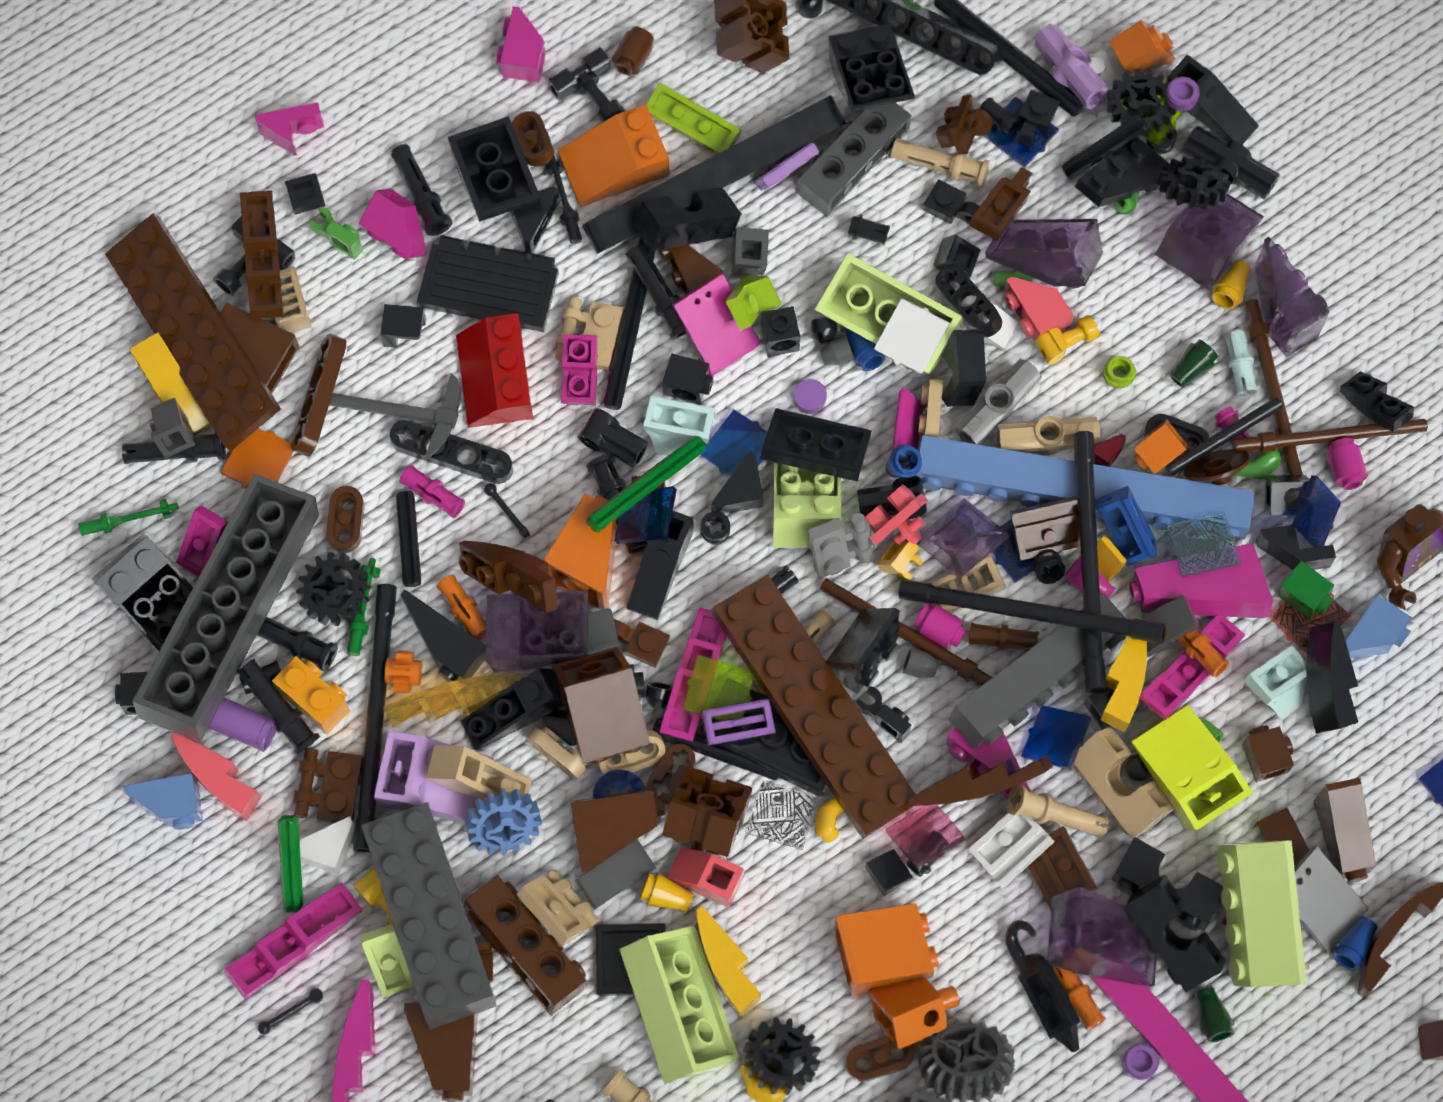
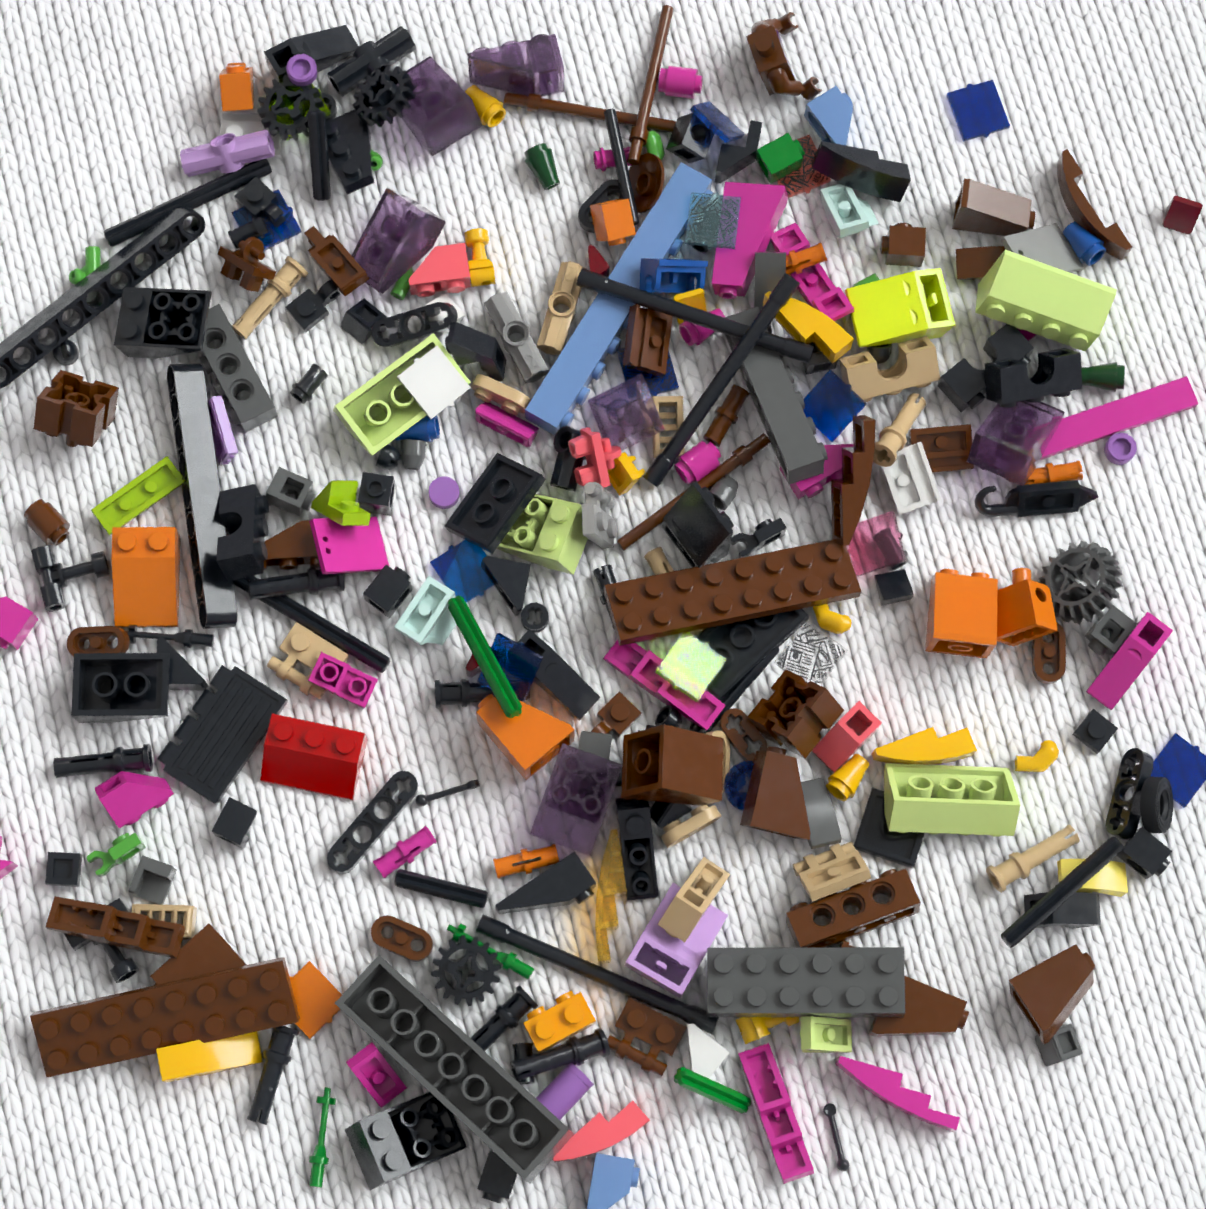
camera: 75 degrees left, 5 degrees up
dark grey brick [150,397,196,459] -> none
reddish brown beam [291,333,347,457] -> none
dark grey piece [329,373,461,459] -> none
orange gear [385,651,423,693] -> none
reddish brown slope [459,540,558,613] -> none
medium blue gear [465,788,542,856] -> none
black piece [577,408,648,468] -> none
medium lavender tile [700,699,775,746] -> none
black gear [743,1017,821,1096] -> none
blue cone [885,445,922,478] -> none
black bush [1032,550,1066,584] -> none
lime plate [1103,356,1136,389] -> none
light aqua axle [1226,330,1258,396] -> none
black slope [1340,371,1414,433] -> none
none -> dark grey panel [129,855,177,905]

